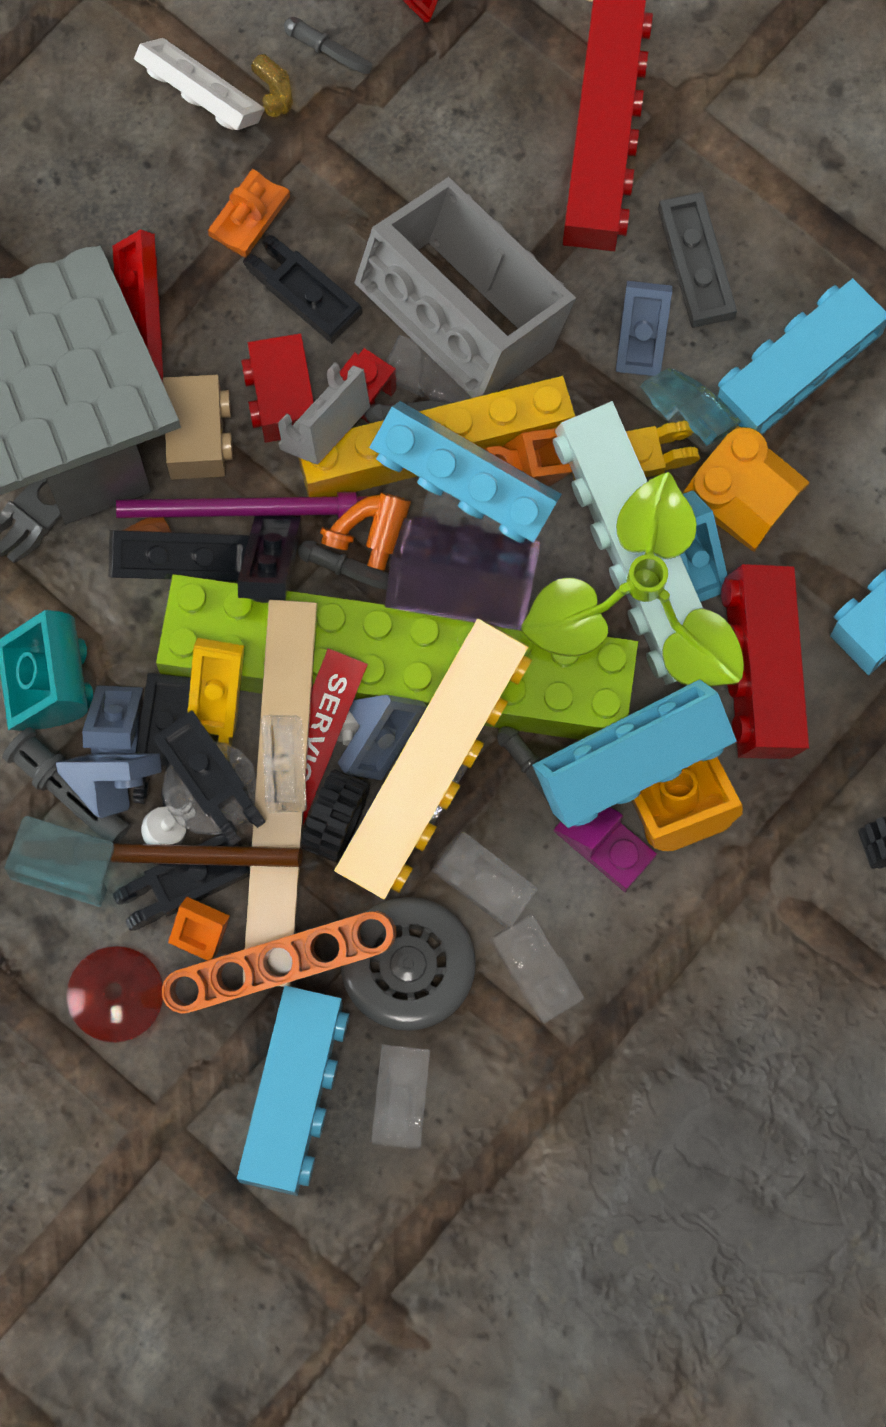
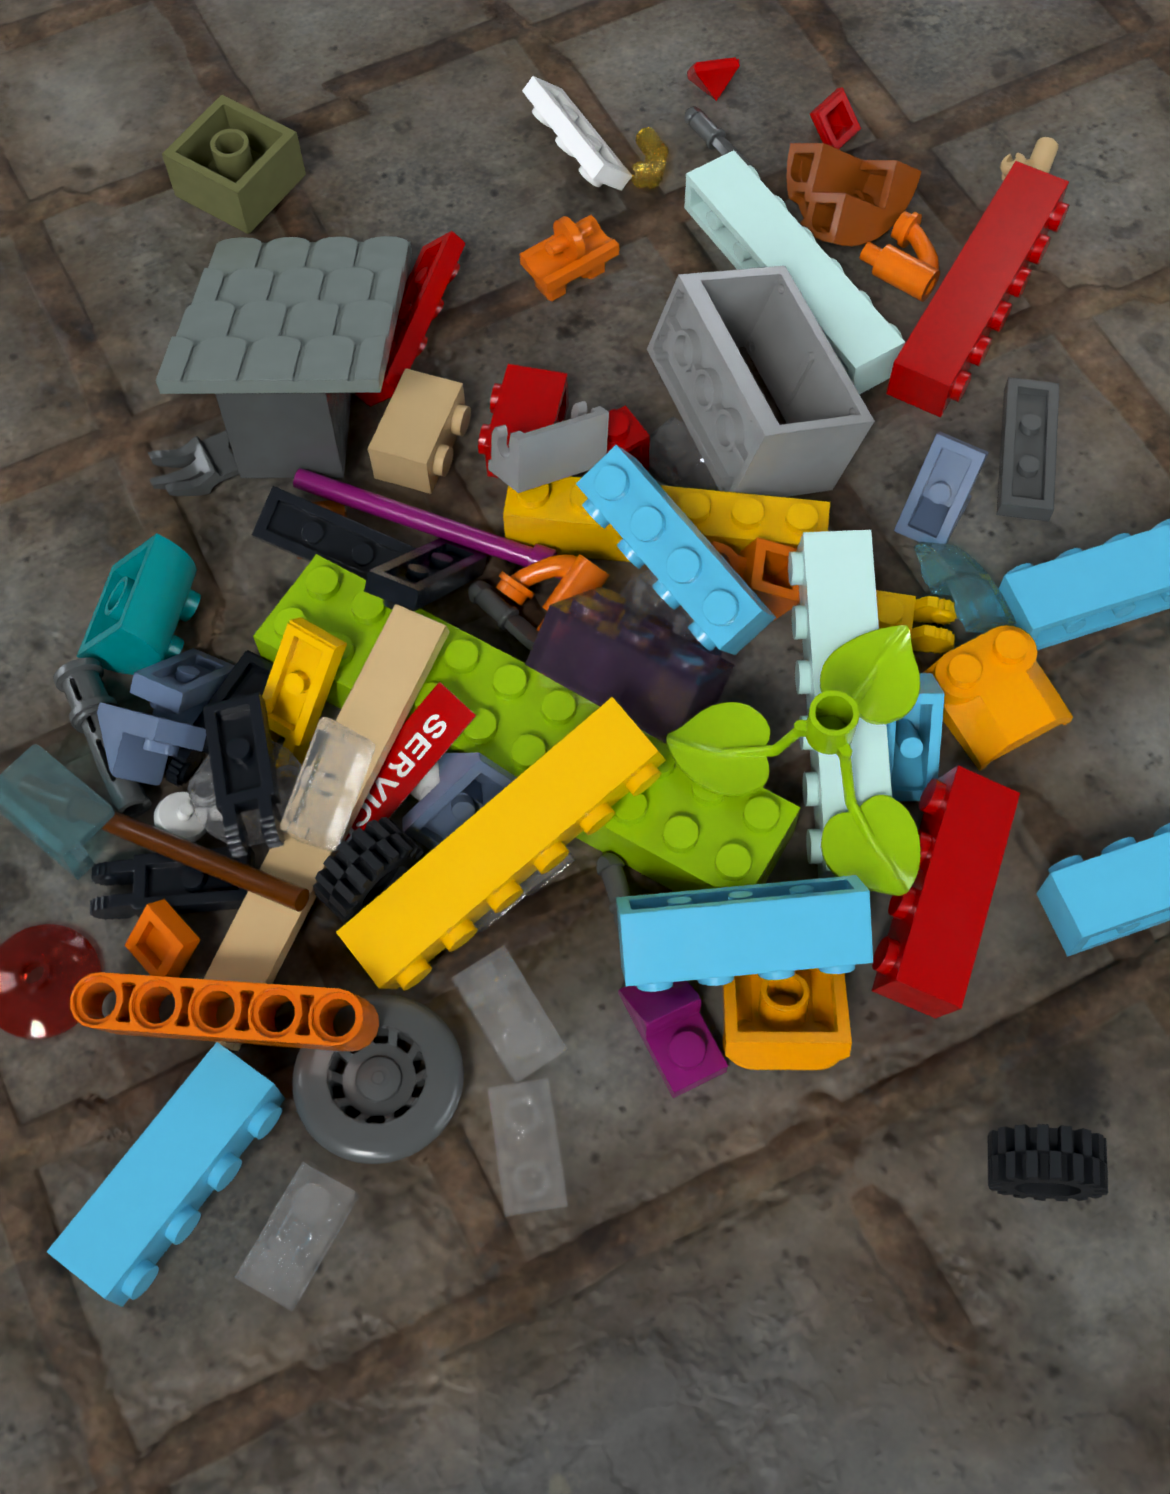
camera: 25 degrees right, 10 degrees down
black hinge [243,235,362,344] -> none
none -> light aqua brick [684,150,905,394]
none -> dark orange brick [787,143,922,246]
none -> orange plant [859,211,940,302]

